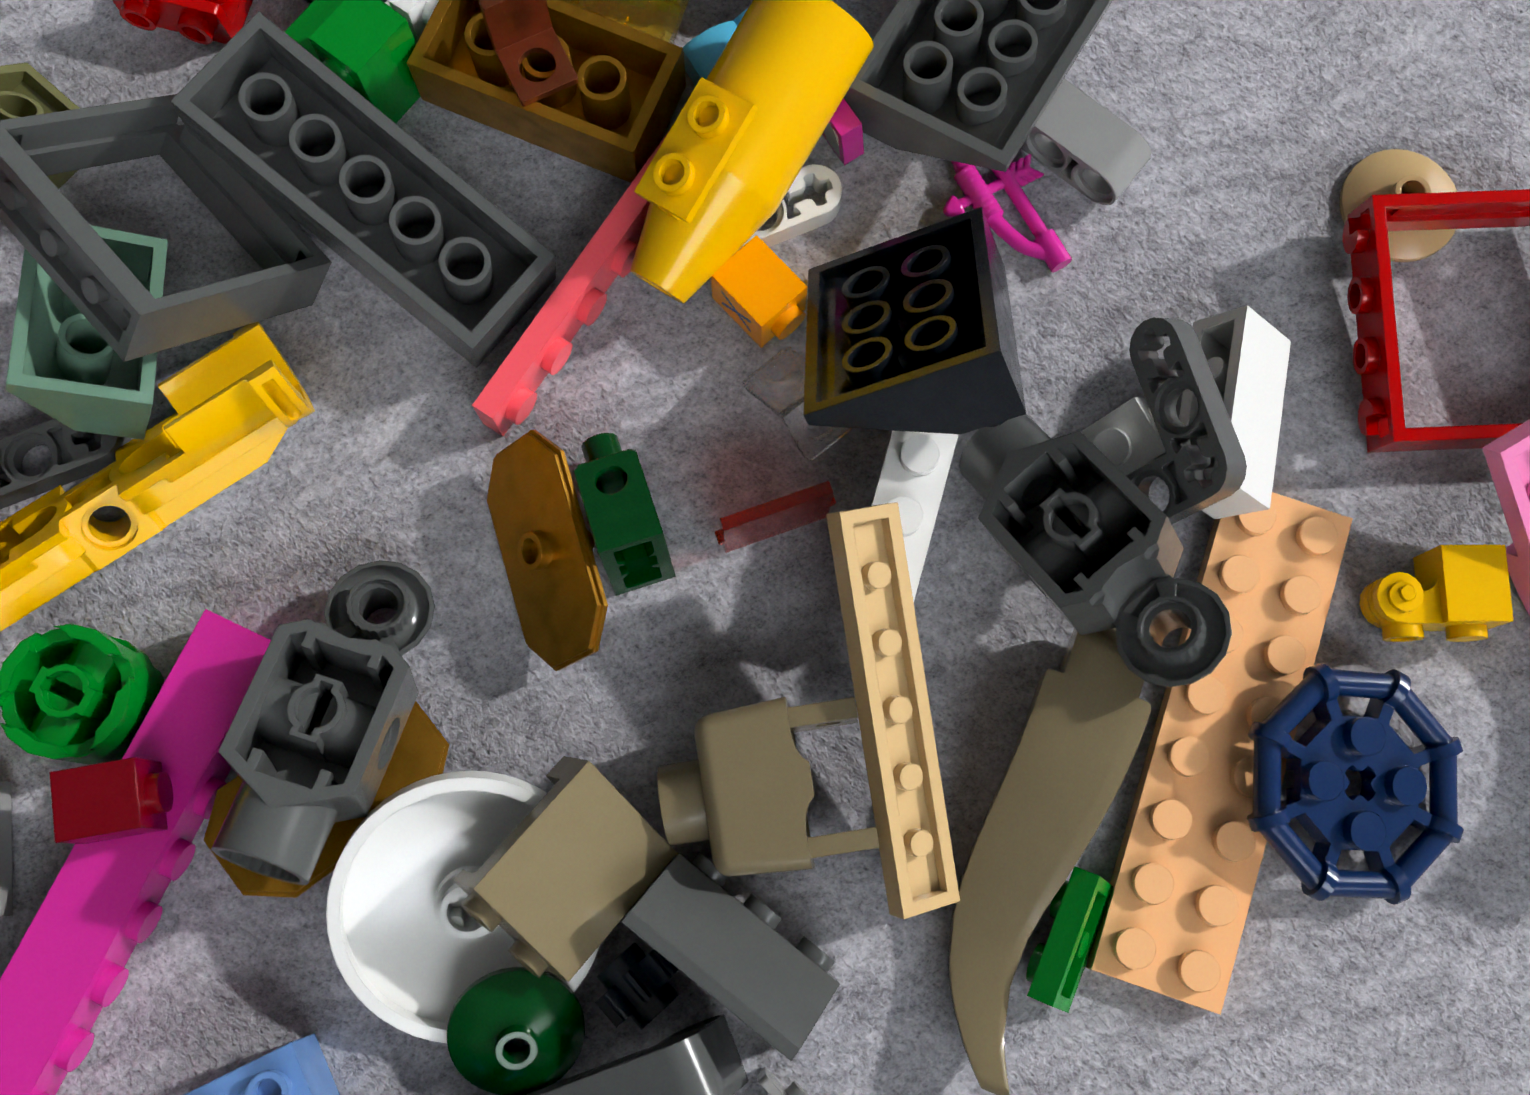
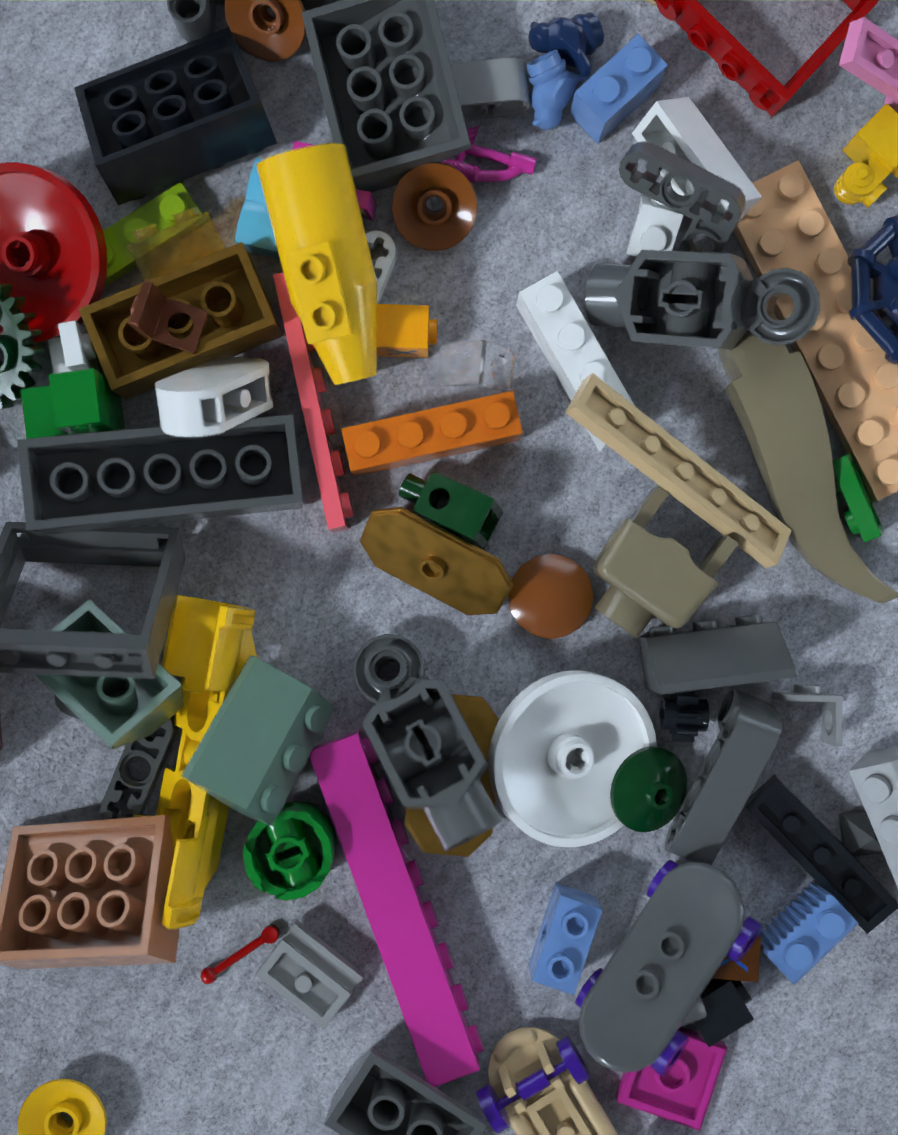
camera: 40 degrees left, 10 degrees up
dark red brick [49,757,173,844] -> none
dark tan panel [453,756,677,982] -> none
clear red piece [714,480,836,553] -> none
black slope [803,207,1026,435] -> none
none -> white brick [155,357,273,437]
none -> sand green slope [181,655,335,827]
none -> orange brick [341,391,523,477]
none -> dark orange dish [392,162,477,251]
none -> dark orange dish [508,553,594,639]
none -> medium blue animal [526,50,589,130]
none -> dark blue animal [528,12,604,77]
none -> medium blue brick [569,33,668,144]

